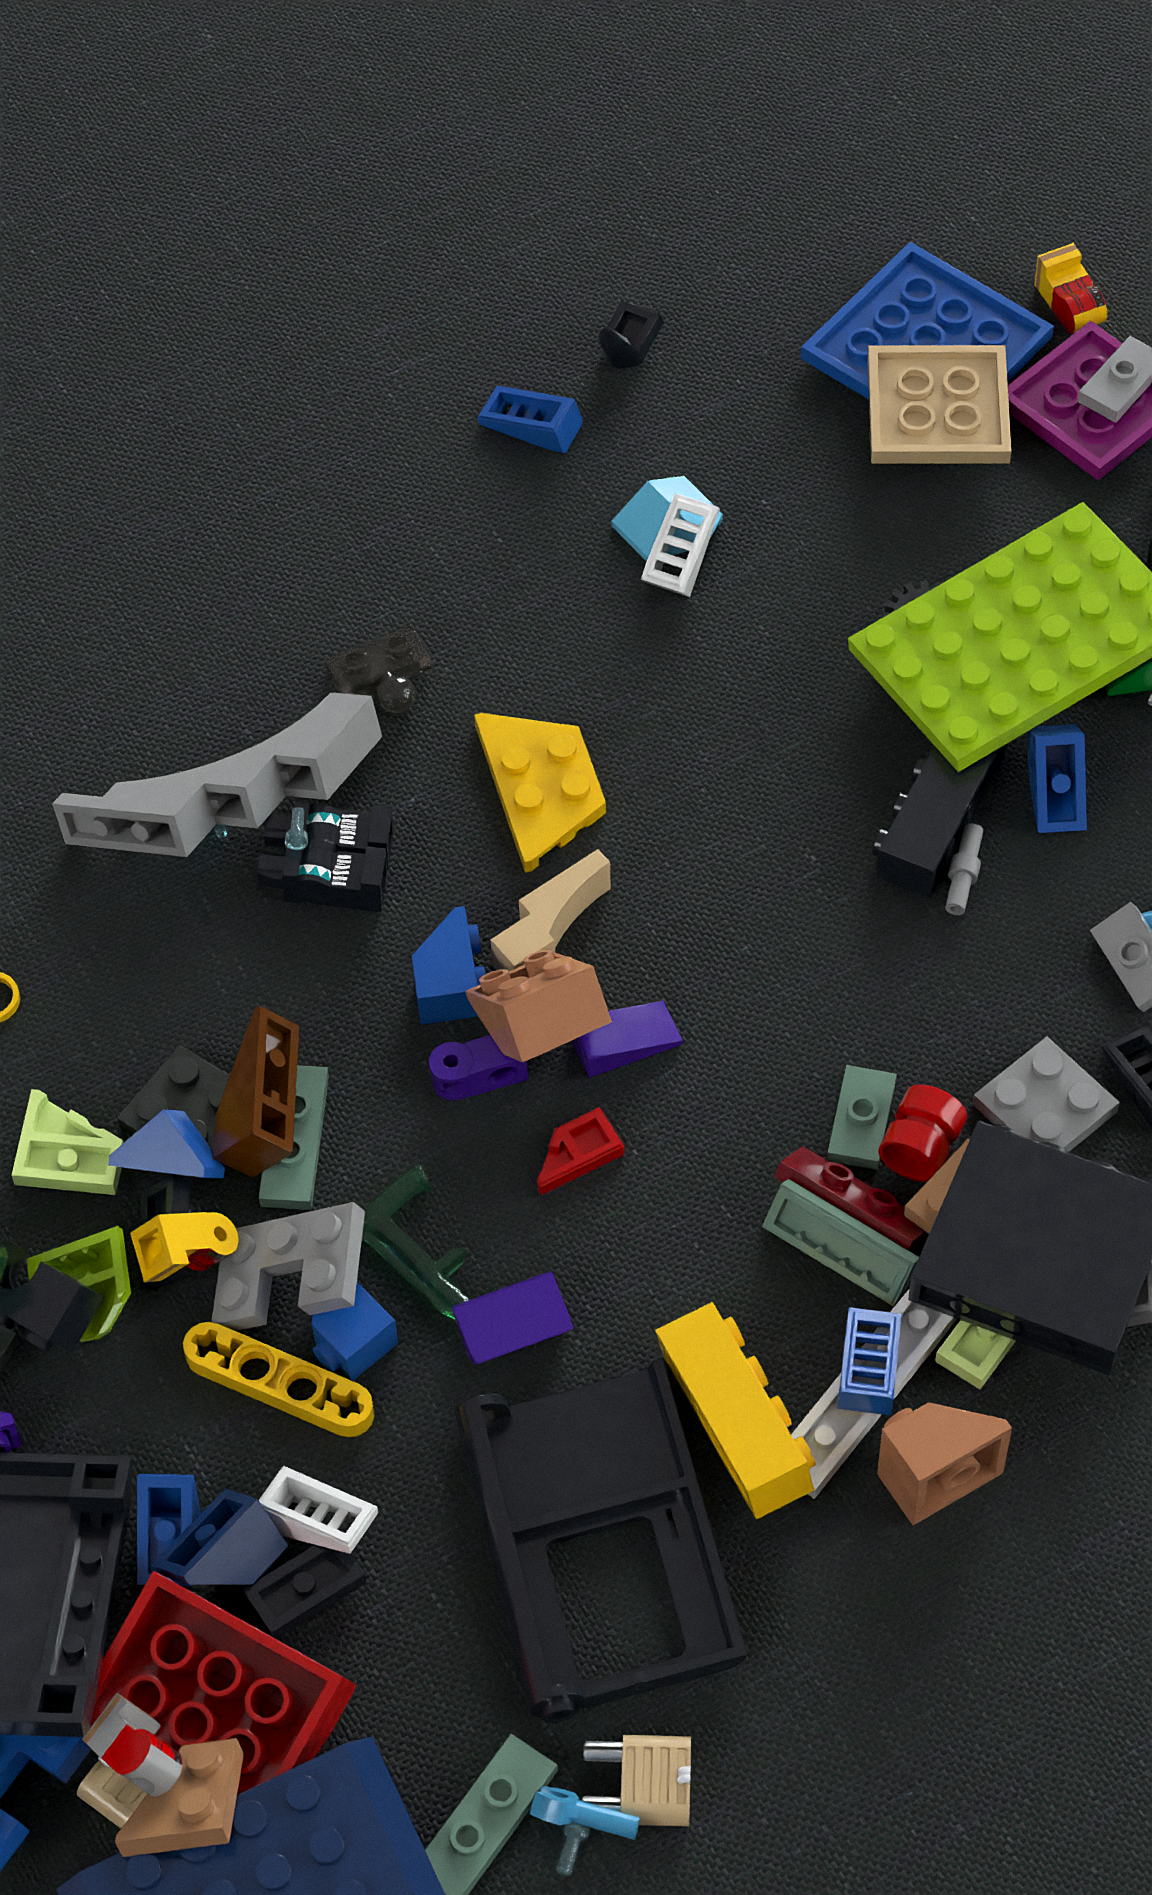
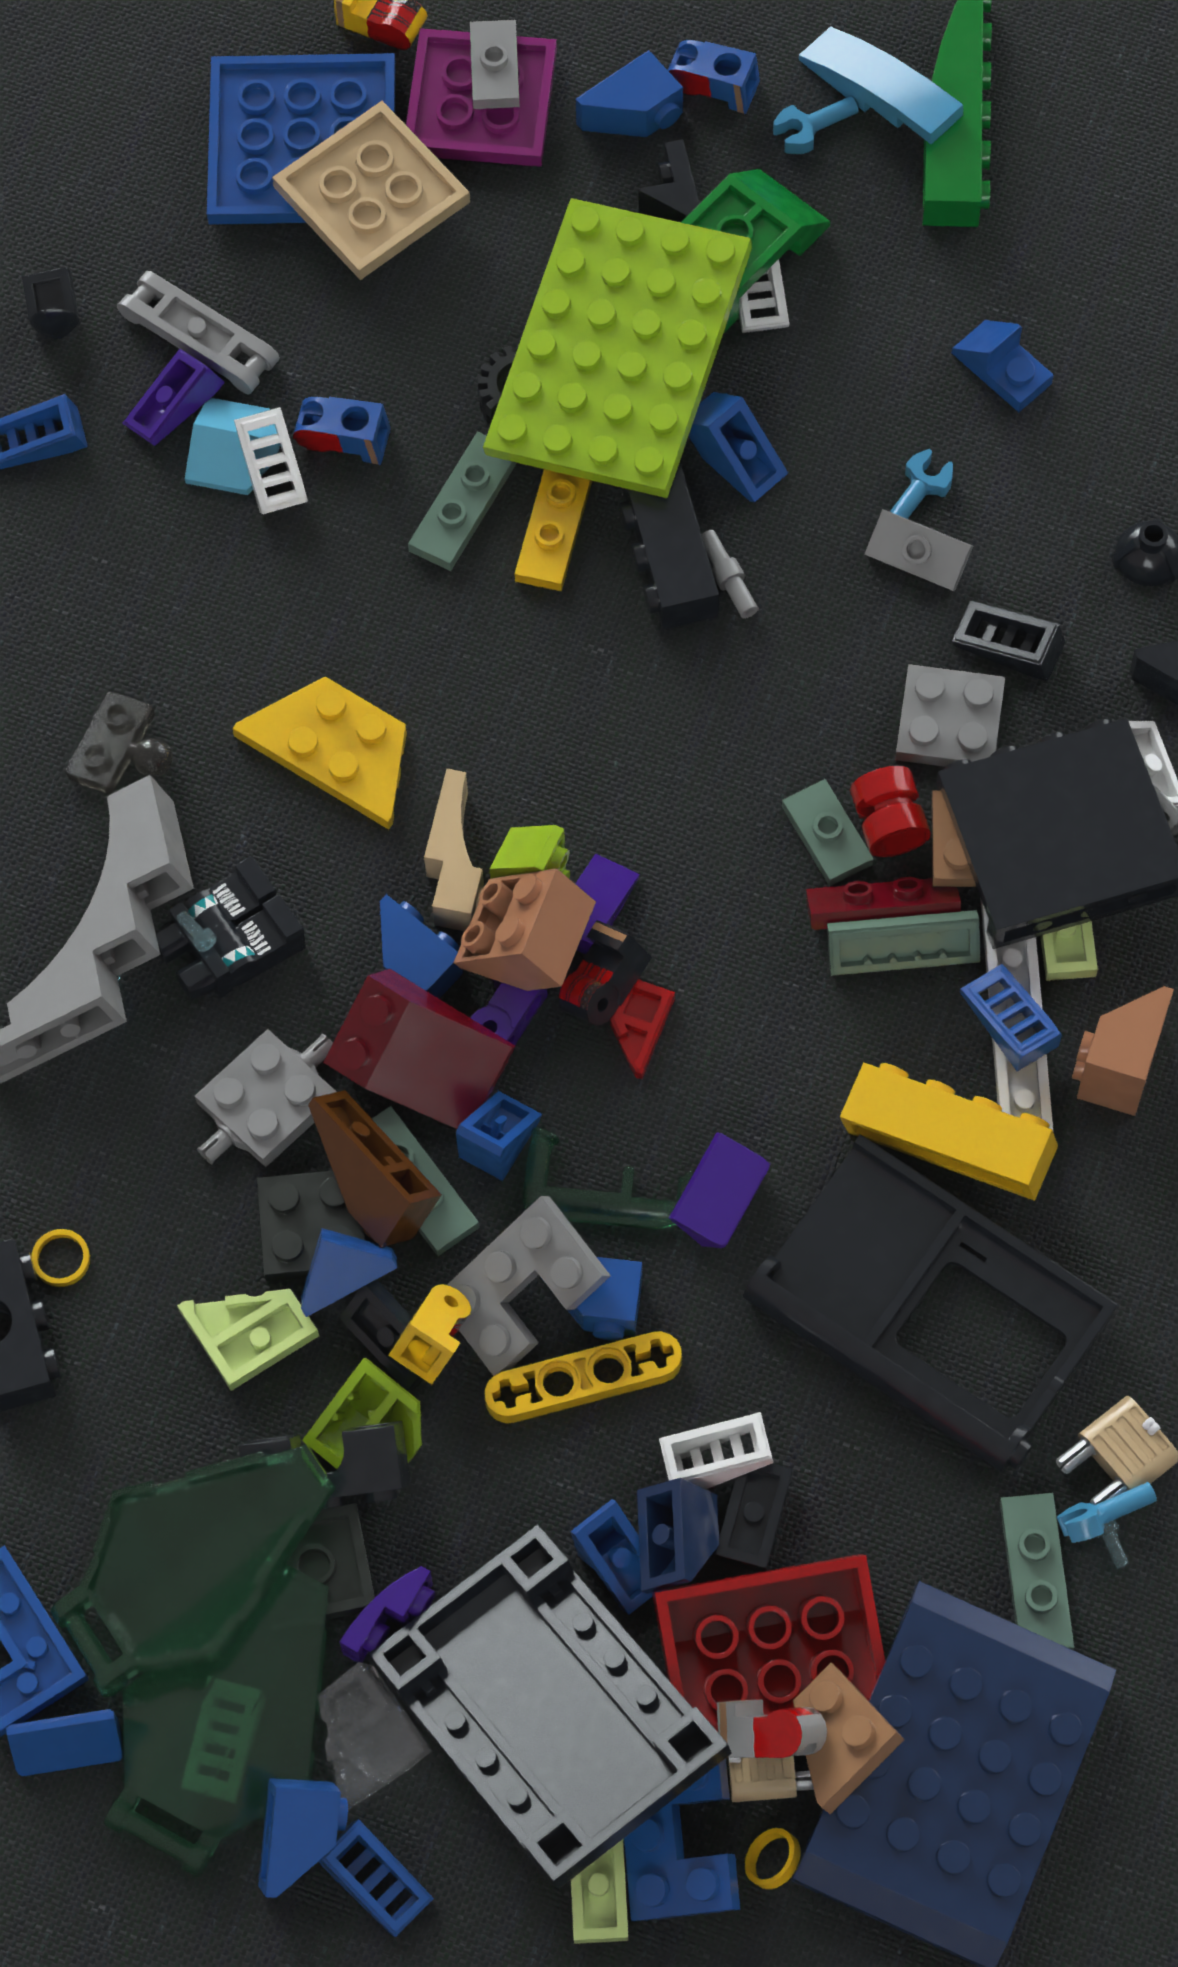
camera: 40 degrees left, 10 degrees up
none -> light grey plate [117,271,280,394]
none -> dark purple slope [123,349,225,446]
none -> light grey plate [195,1029,336,1167]
none -> blue leg [293,397,391,465]
none -> dark red slope [323,969,515,1129]
none -> sand green plate [408,431,517,571]
none -> blue slope [456,1091,542,1181]
none -> lime slope [490,825,570,879]
none -> yellow plate [514,469,592,591]
none -> black leg [559,920,652,1025]
none -> yellow piece [745,1828,801,1889]

